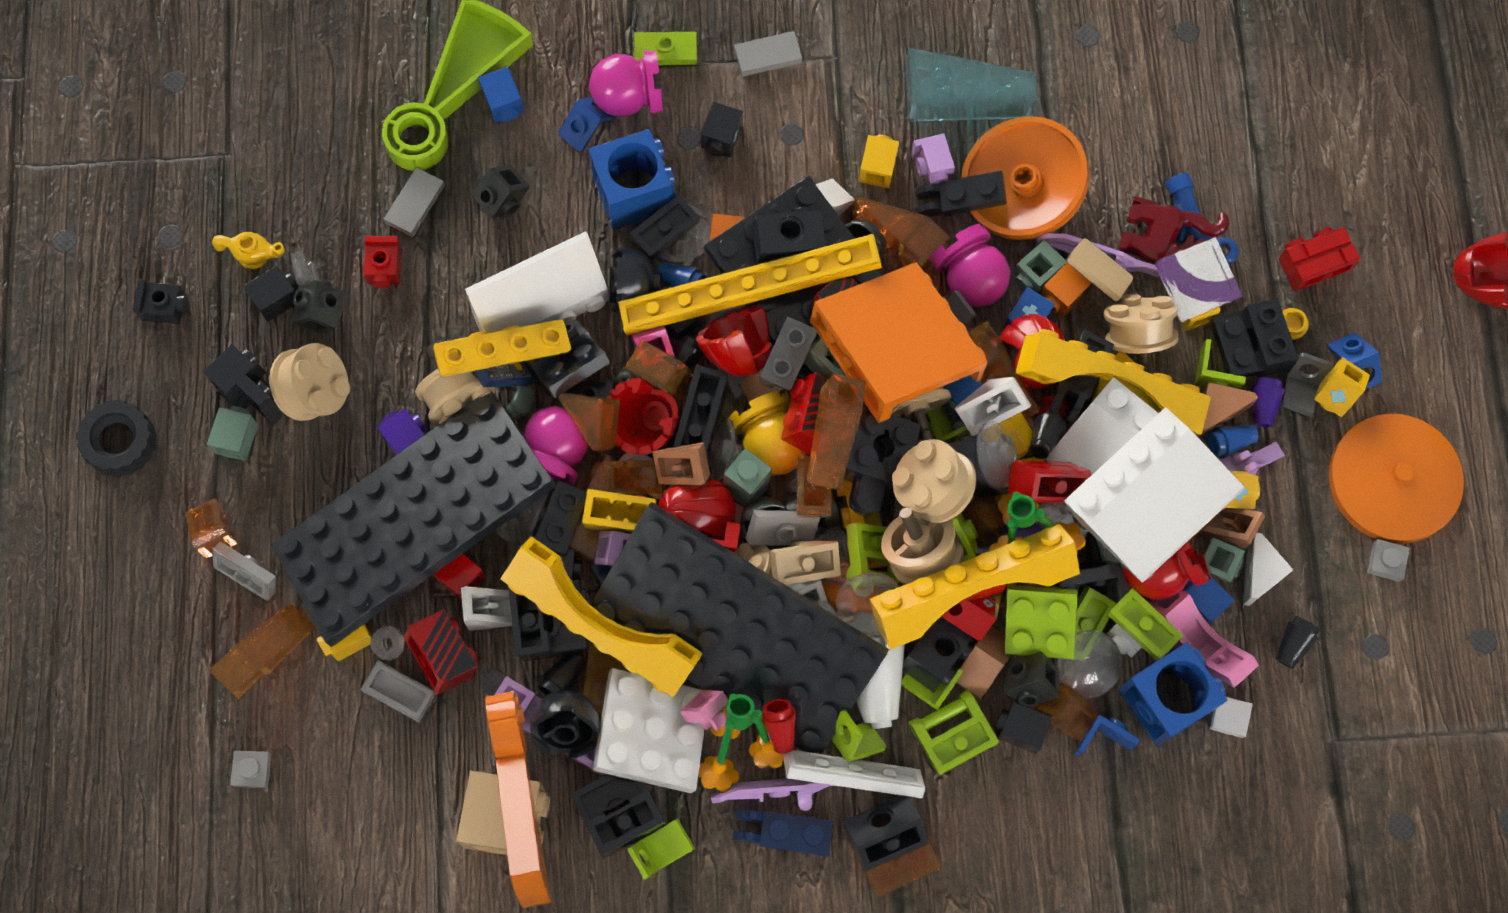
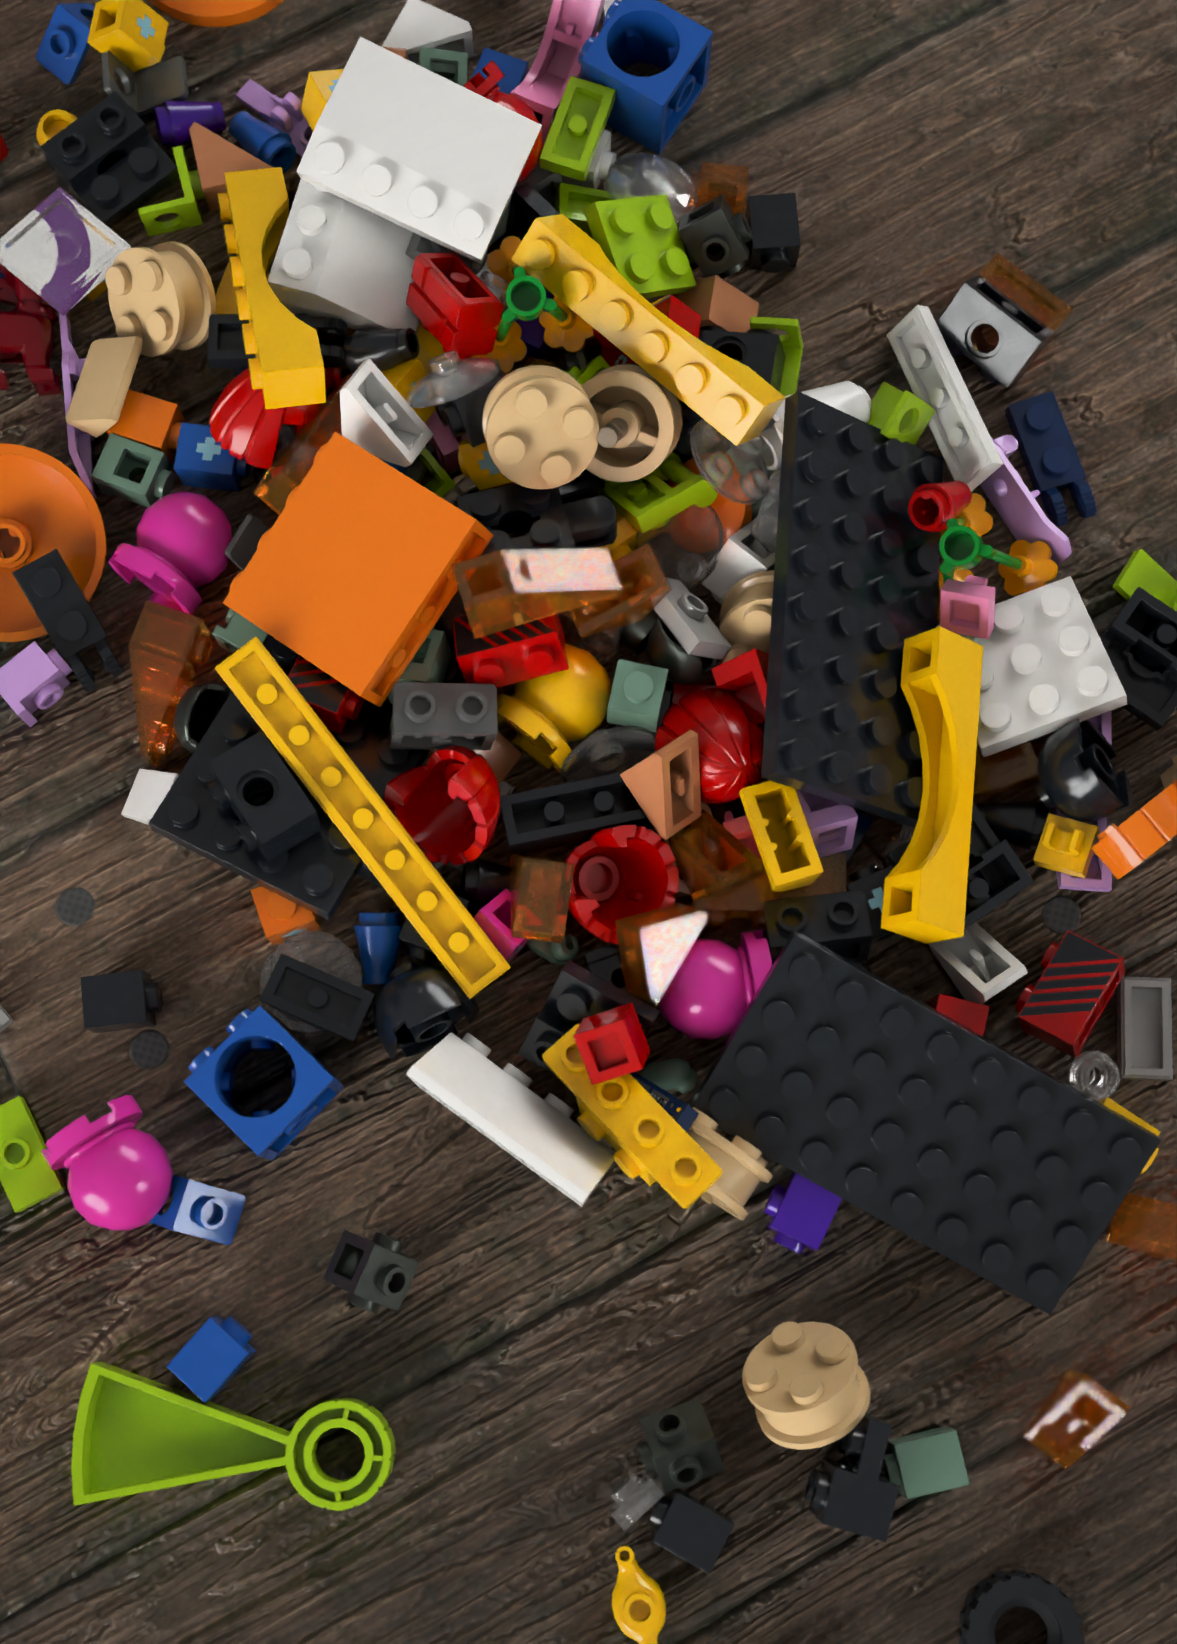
camera: 115 degrees left, 5 degrees up
light grey plate [213,541,276,601] -> none
red brick [364,236,402,288] -> none
light grey tile [384,167,445,237] -> none
tan slope [770,541,841,585] -> none
yellow brick [859,135,899,188] -> none
lime plate [908,690,999,777] -> none
blue bracket [1074,715,1140,757] -> none
none -> red panel [573,1003,650,1085]
none -> yellow tile [1033,813,1100,879]

